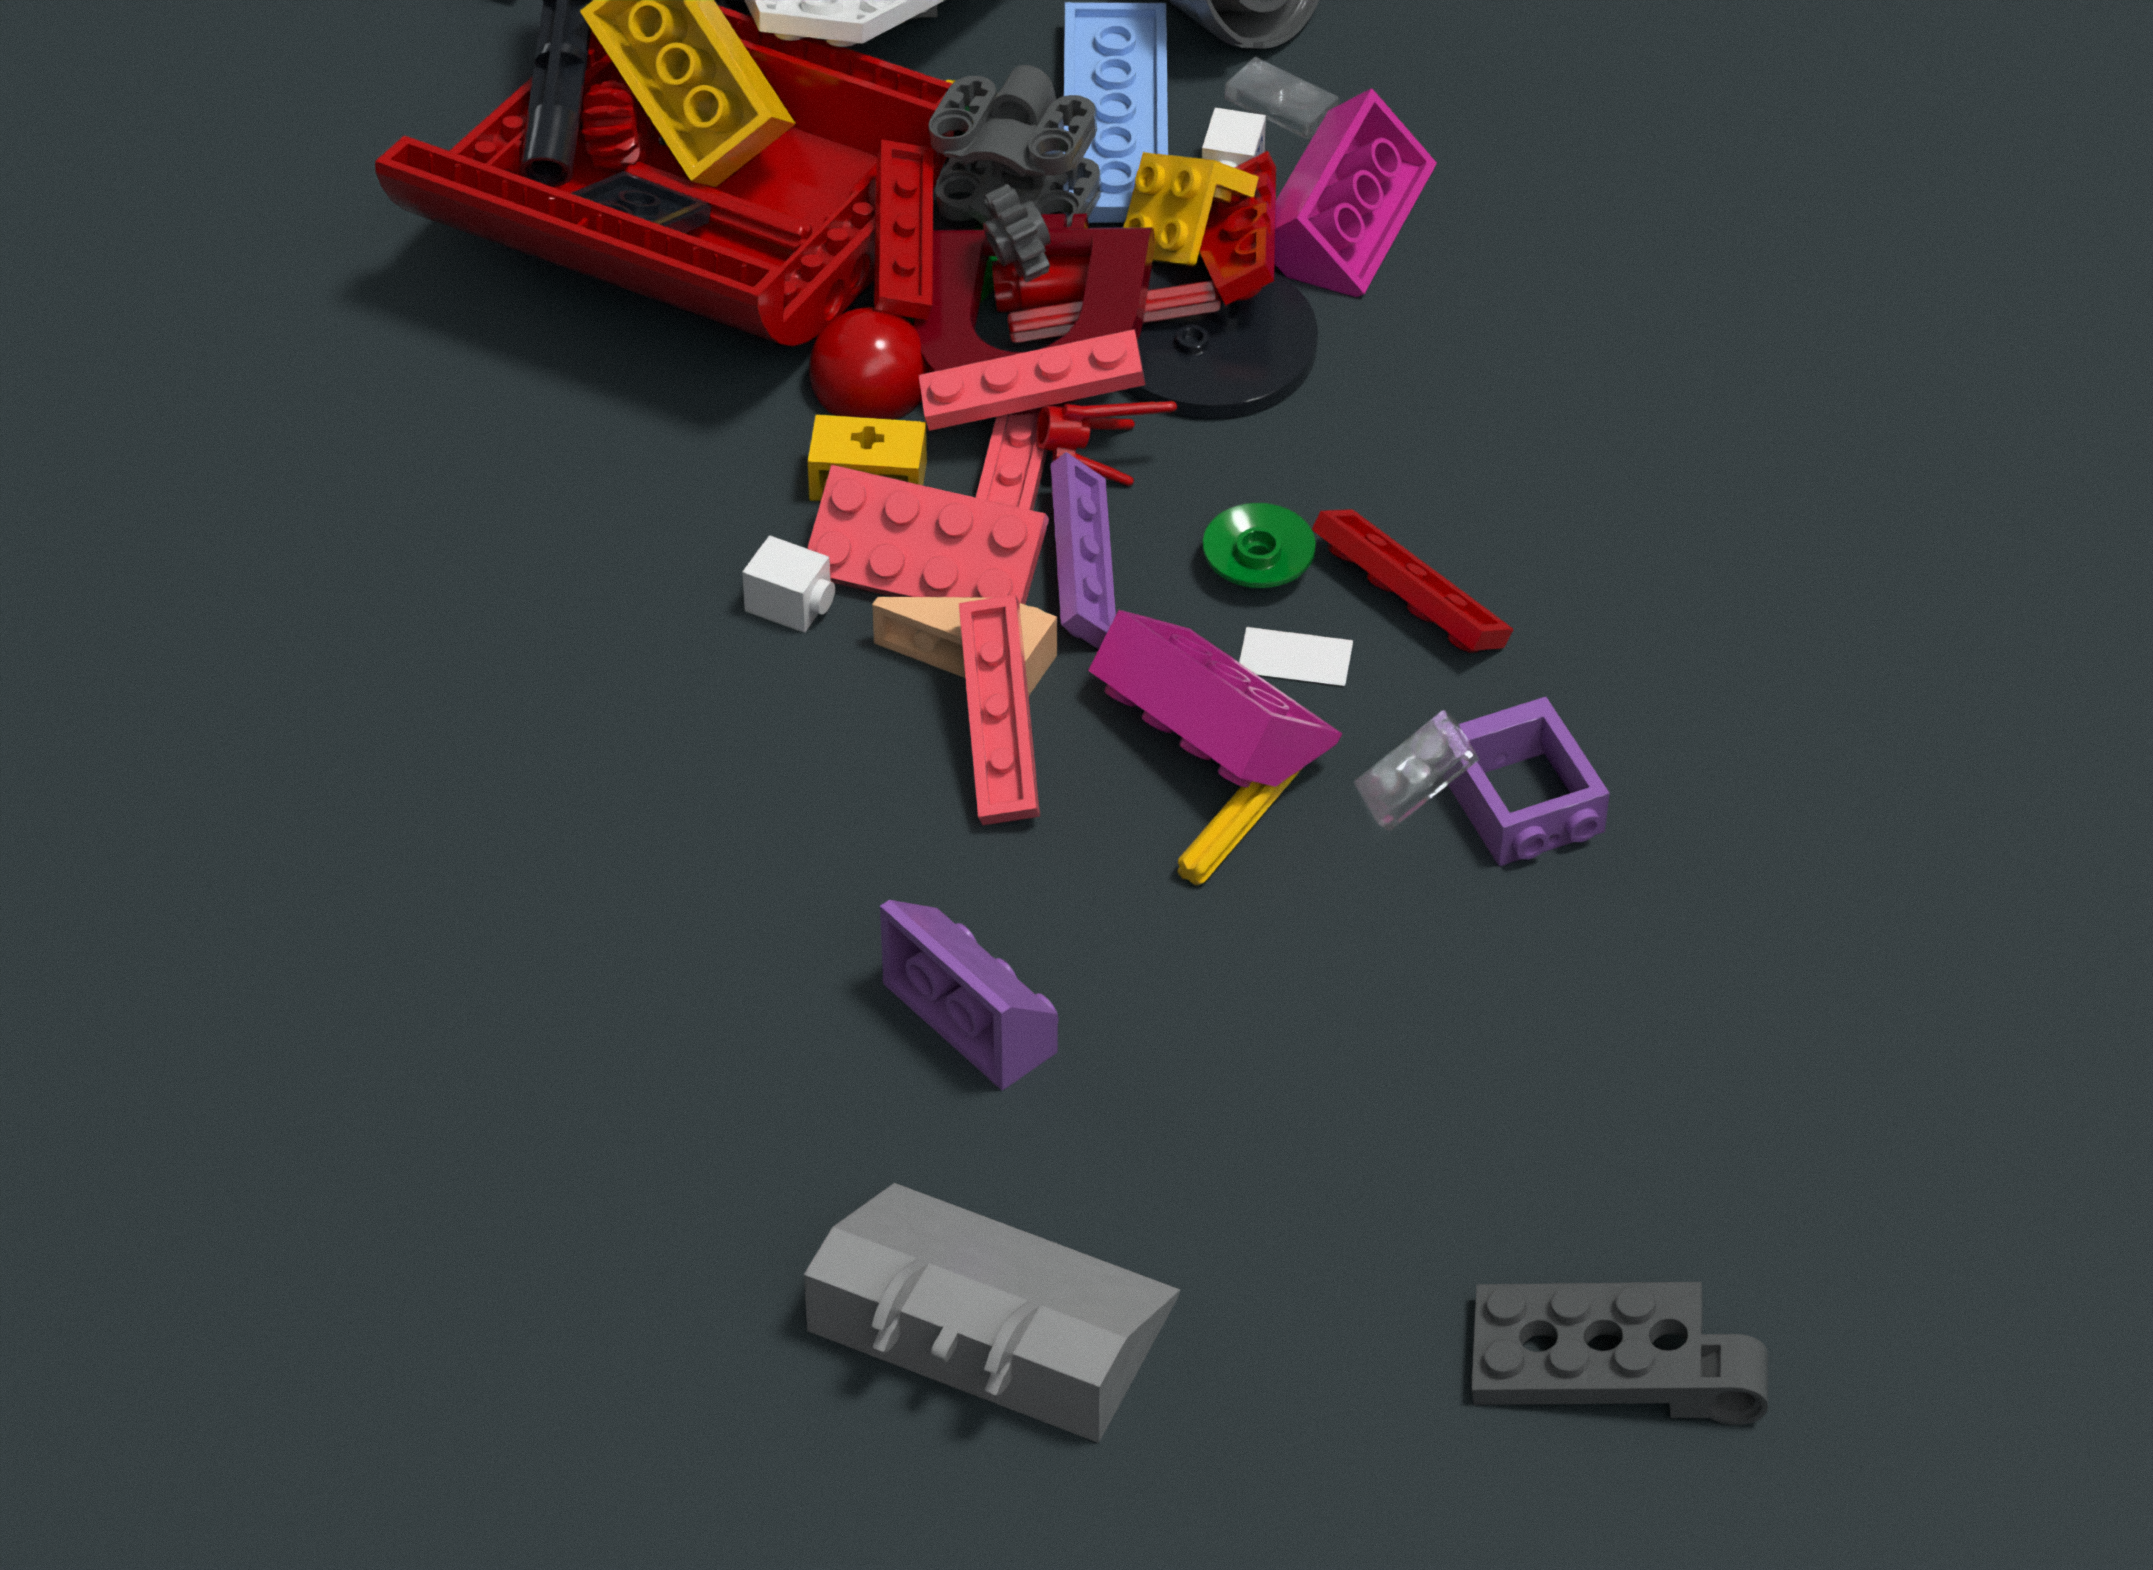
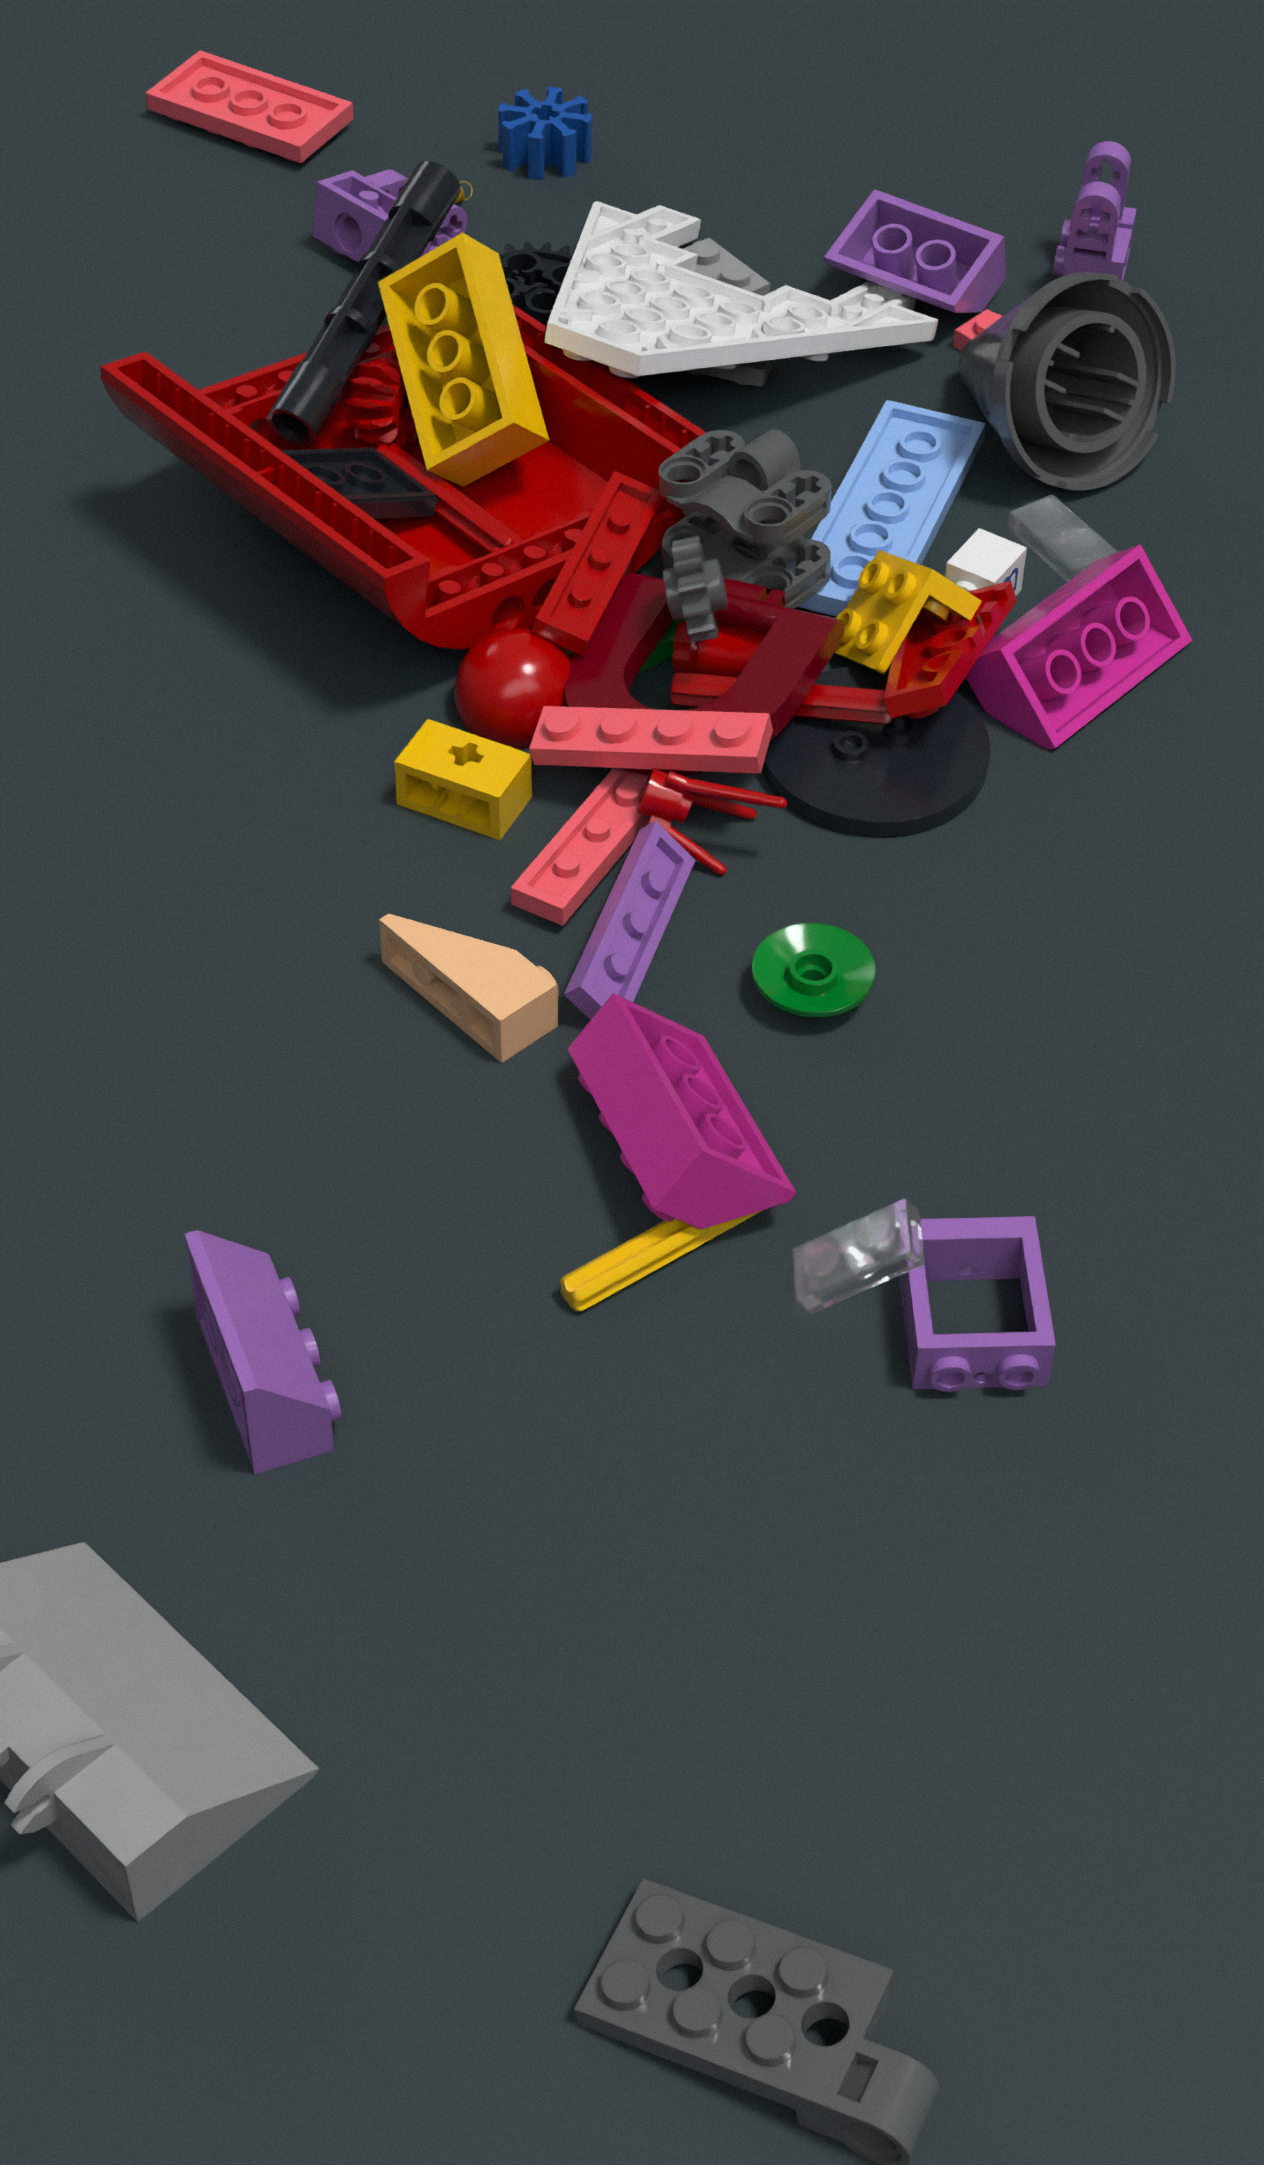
camera: 20 degrees right, 0 degrees up
white brick [742,535,835,633] -> none
coral plate [807,465,1049,605] -> none
coral plate [959,594,1040,825] -> none
white sticker [1239,627,1353,686] -> none
red plate [1311,509,1514,653] -> none

